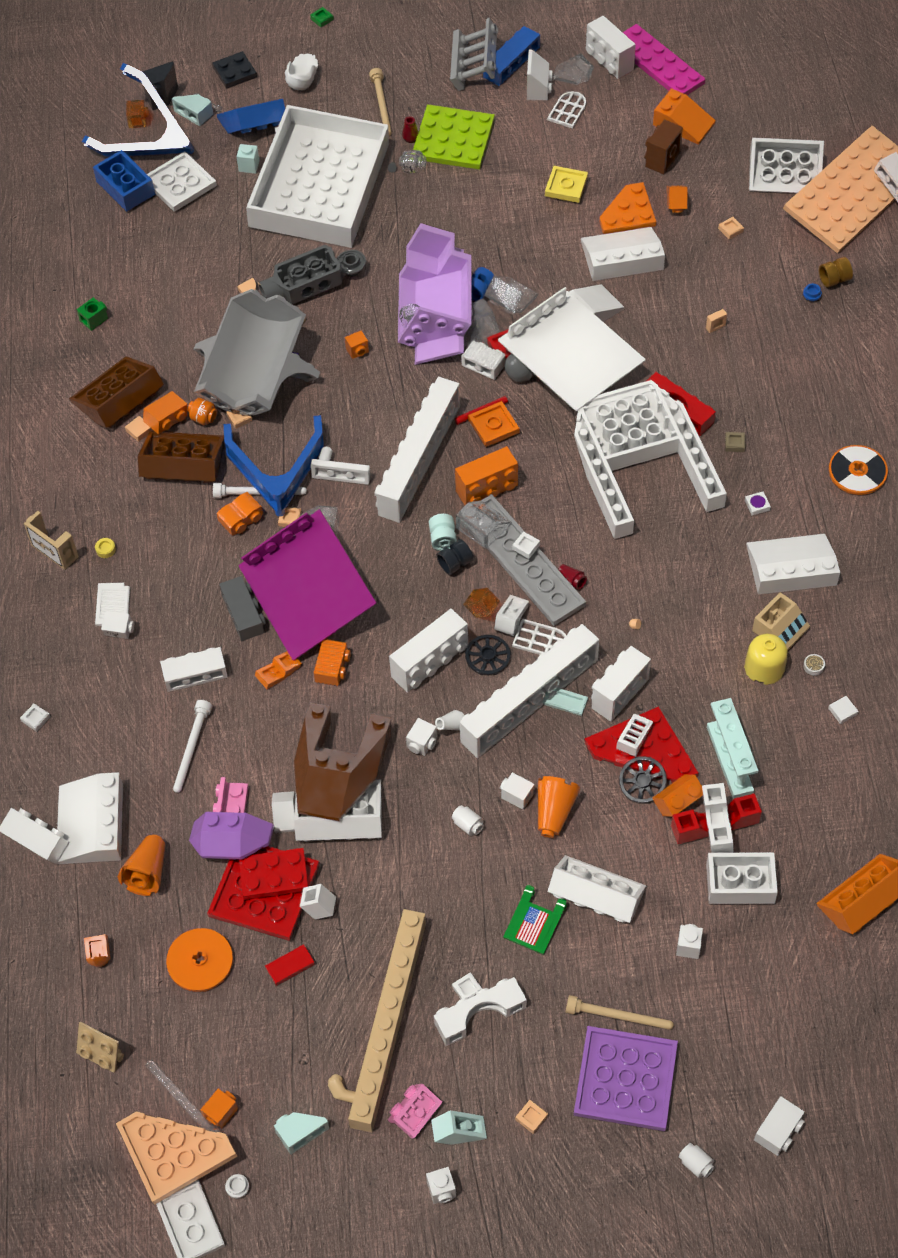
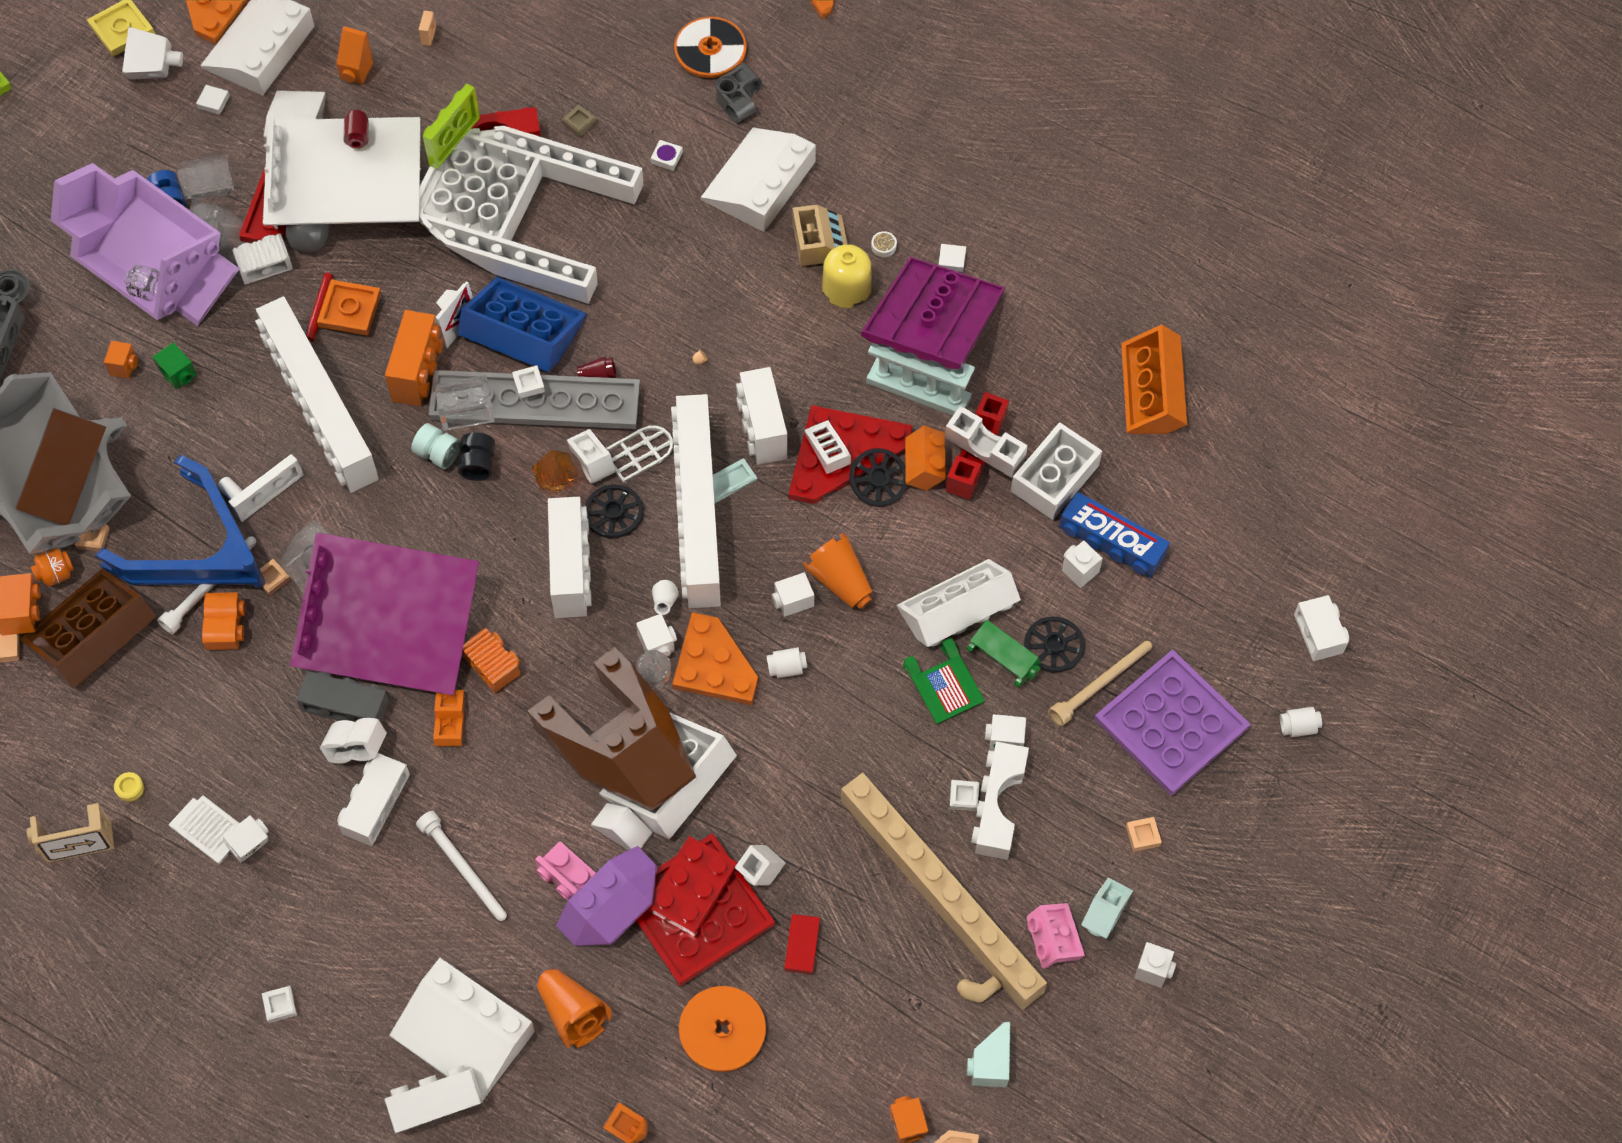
camera: 55 degrees left, 5 degrees up
none -> reddish brown tile [15,408,106,525]
none -> white torso [122,27,183,79]
none -> green brick [152,342,197,389]
none -> white tile [196,85,230,115]
none -> white brick [320,718,387,763]
none -> orange slope [336,26,374,85]
none -> dark red brick [343,110,369,149]
none -> lime plate [423,83,480,169]
none -> white piece [436,281,473,348]
none -> blue slope [458,277,587,372]
none -> clear head [636,650,672,690]
none -> orange plate [672,612,758,705]
none -> dark grey piece [716,63,762,124]
none -> magenta piece [861,256,1005,370]
none -> green brick [967,619,1041,688]
none -> white brick [985,714,1026,751]
none -> black wheel [1024,616,1085,674]
none -> blue brick [1059,492,1170,578]

